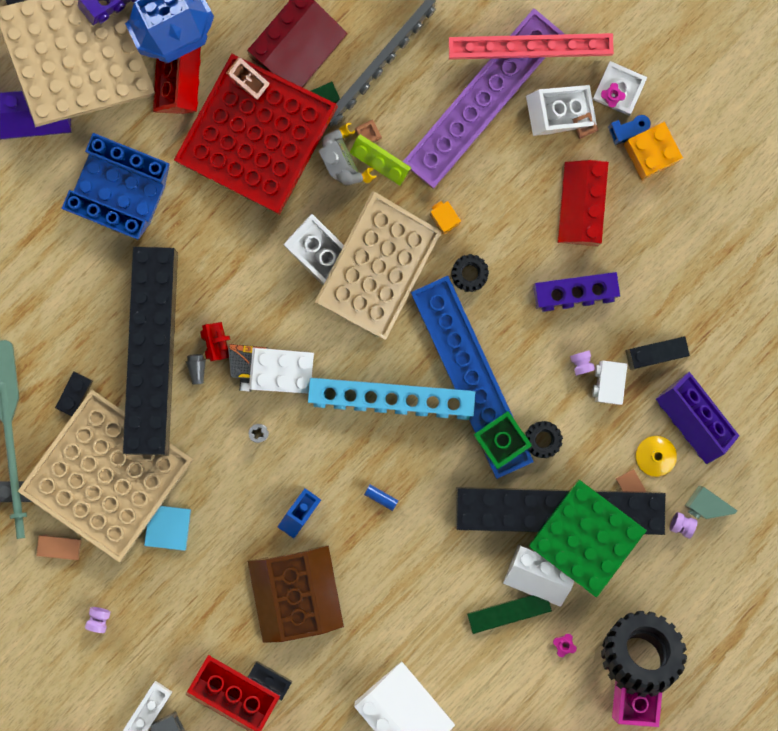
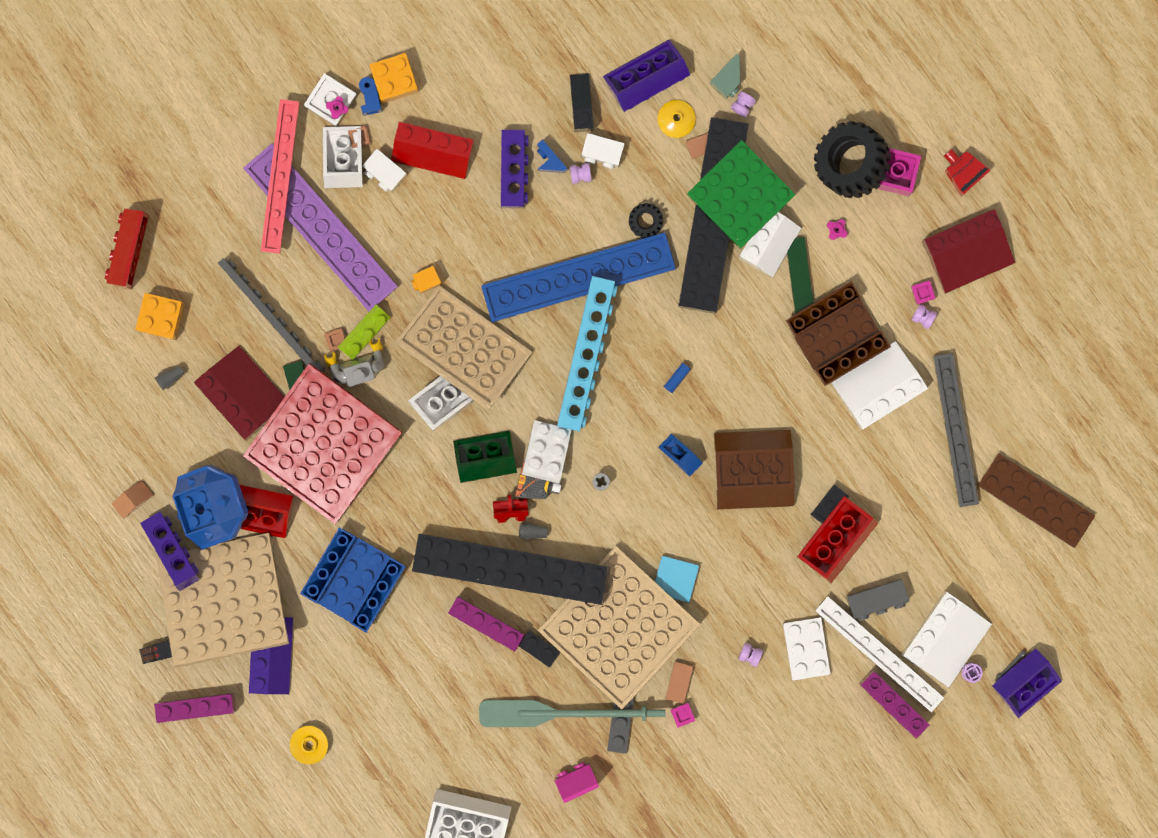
camera: 80 degrees left, 0 degrees up
nougat slope [226,57,270,100] -> none
black tyre [451,254,489,292] -> none
green brick [473,411,532,469] -> none
none -> white brick [362,149,407,193]
none -> magenta brick [448,596,525,652]
none -> dark green slope [453,430,517,483]
none -> blue slope [537,139,568,173]
none -> dark pink plate [671,703,695,728]
none -> white plate [783,617,830,681]
none -> reddish brown slope [785,281,891,386]

